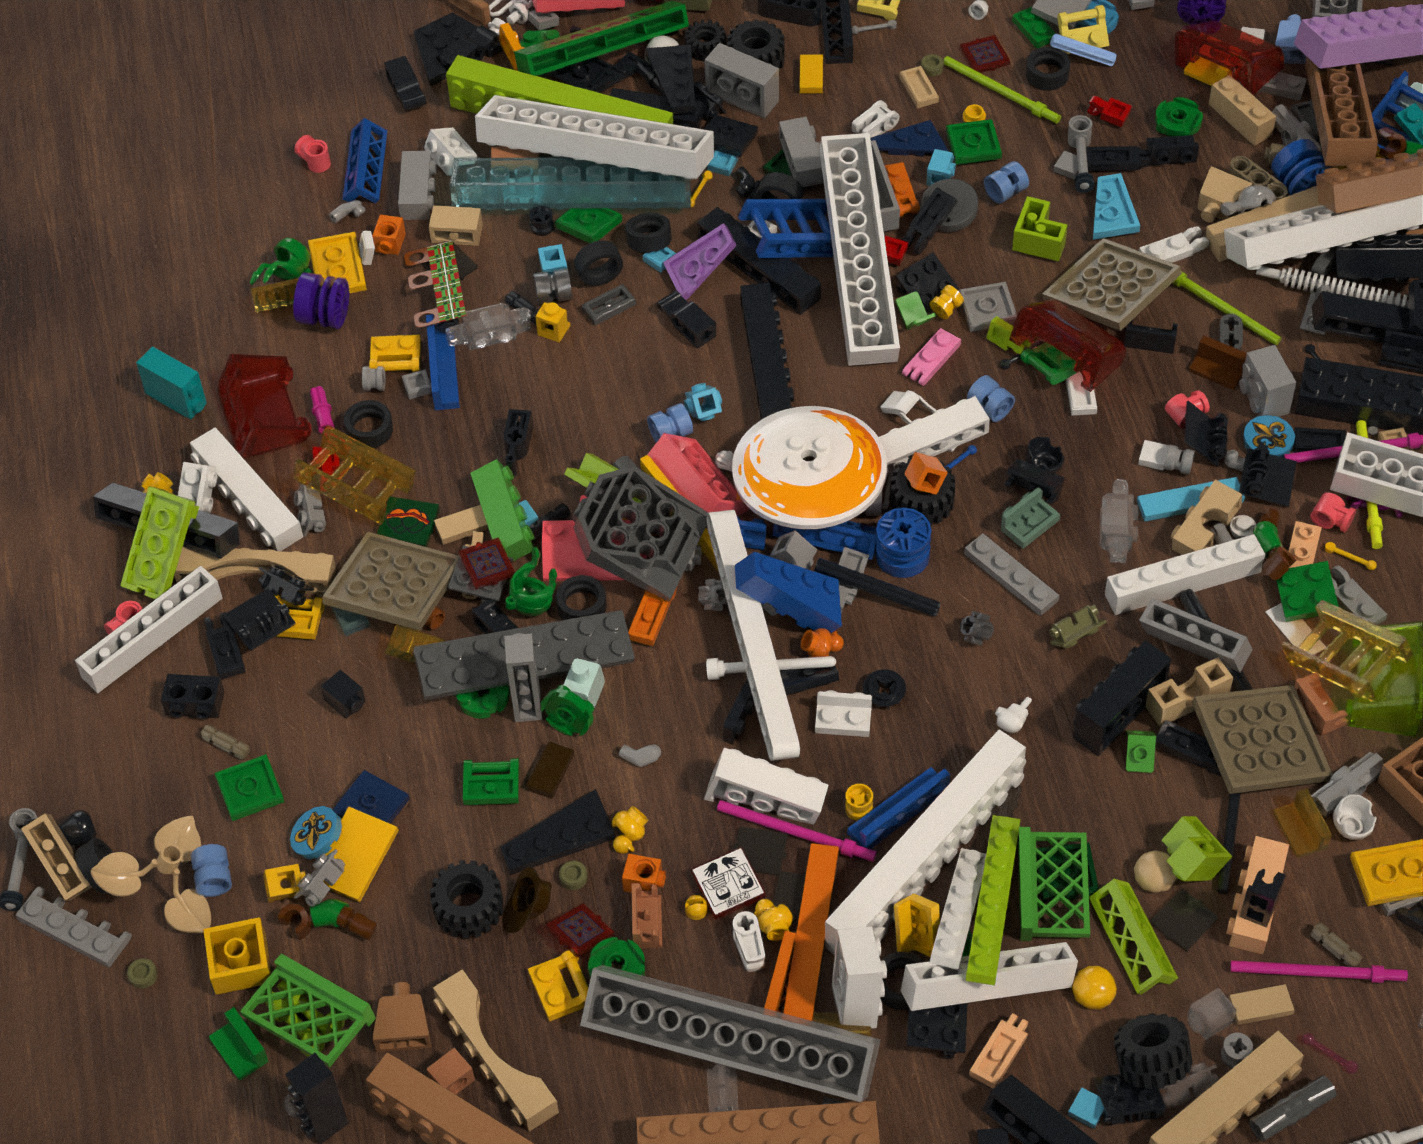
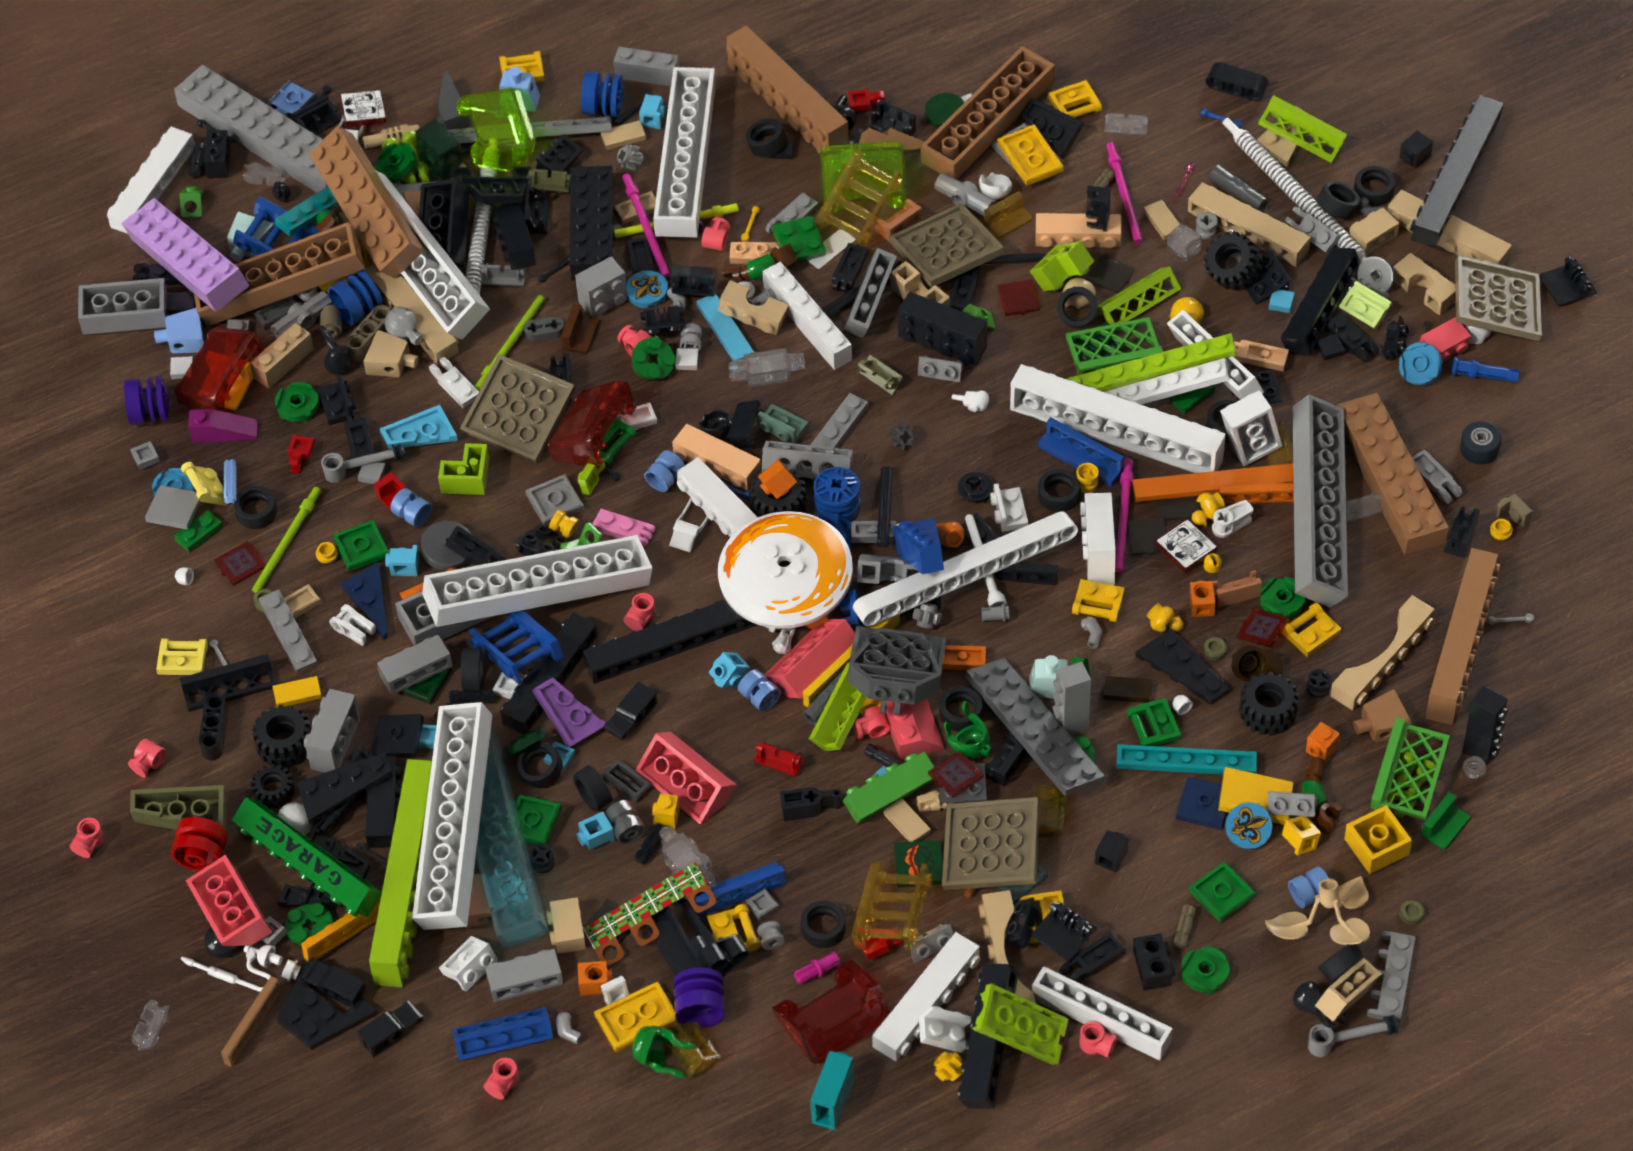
camera: 105 degrees left, 0 degrees up
nougat brick [426,1048,475,1095] -> none
yellow bracket [894,893,940,957] -> none
none -> magenta slope [188,409,258,443]
none -> light grey plate [258,590,317,674]
none -> black piece [320,325,352,375]
none -> red panel [374,472,407,511]
none -> dark green tile [503,726,547,756]
none -> coral piece [623,593,656,631]
none -> green plate [631,337,676,381]
none -> coral slope [635,732,736,825]
none -> black panel [642,892,750,978]
none -> light nougat brick [672,424,761,491]
none -> red hinge [753,742,805,777]
none -> light grey brick [761,440,853,481]
none -> black hinge [832,243,868,293]
none -> light grey hinge [917,355,964,382]
none -> light grey pin [981,604,1010,622]
none -> clear red piece [998,279,1040,316]
none -> black tyre [1038,469,1080,512]
none -> black tyre [1057,286,1098,328]
none -> yellow plate [1072,579,1125,622]
none -> teal plate [1116,744,1257,775]
none -> white hinge [1173,695,1193,715]
none -> green plate [1181,946,1230,995]
none -> orange brick [1306,722,1340,763]
none -> black wheel [1307,669,1331,698]

